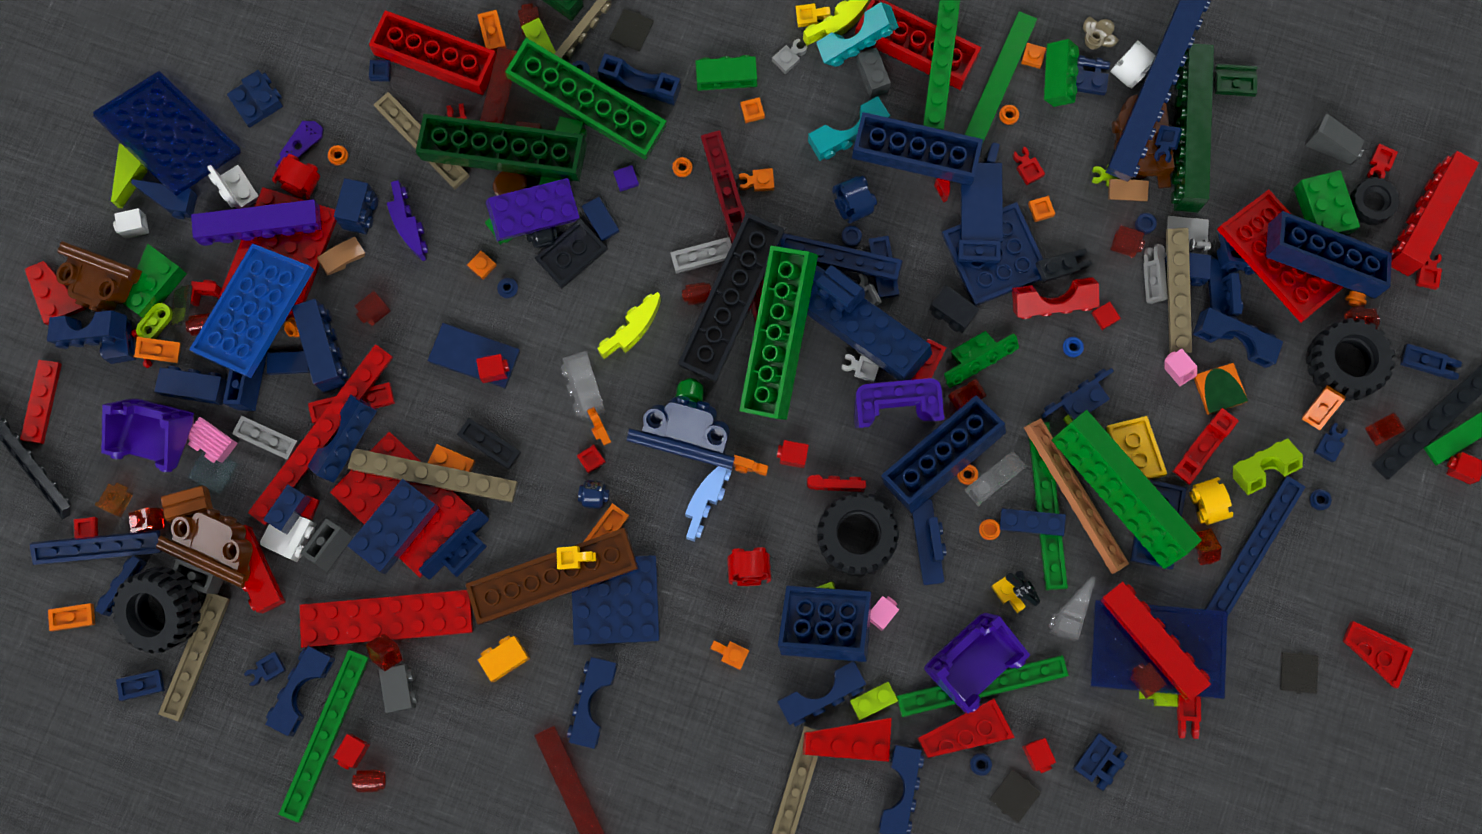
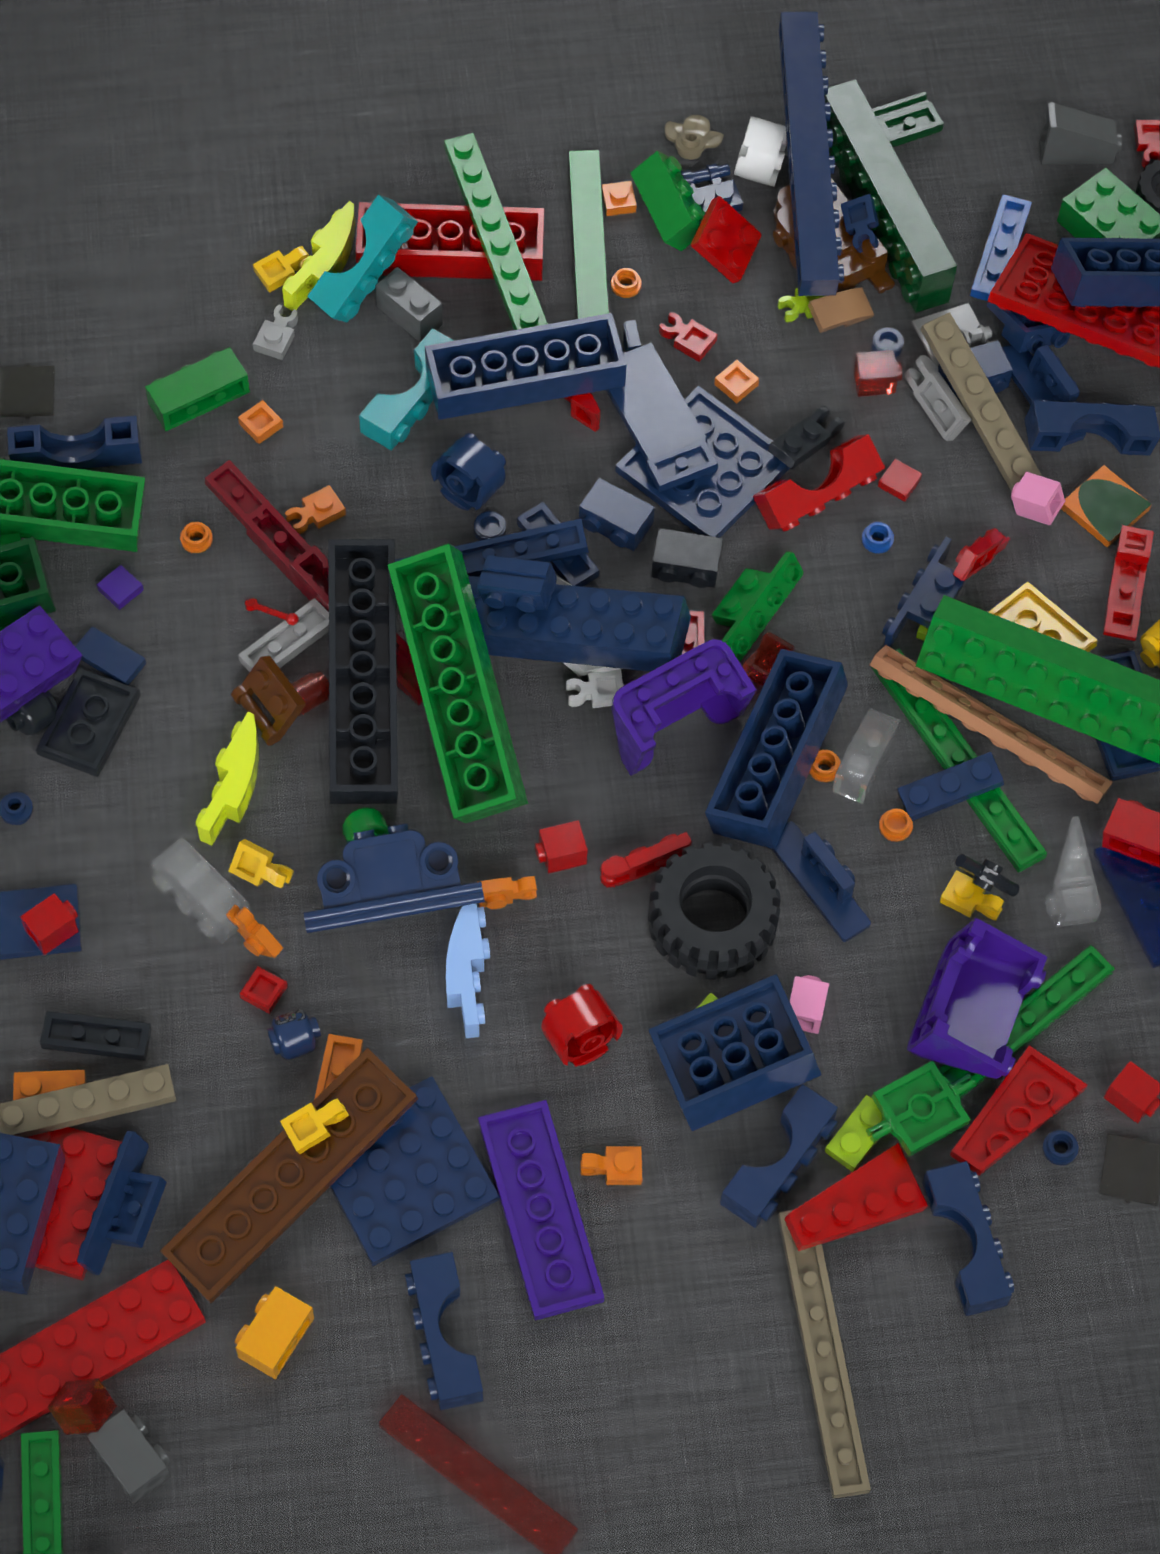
camera: 30 degrees left, 15 degrees down
none -> yellow plate [228,839,294,888]
none -> reddish brown plate [231,656,306,746]
none -> red hinge [245,598,299,626]
none -> dark purple plate [478,1100,605,1321]
none -> brick [579,478,655,551]
none -> red plate [690,196,762,284]
none -> green plate [866,1061,976,1156]
none -> red hinge [953,528,1011,581]
none -> plate [970,194,1032,301]

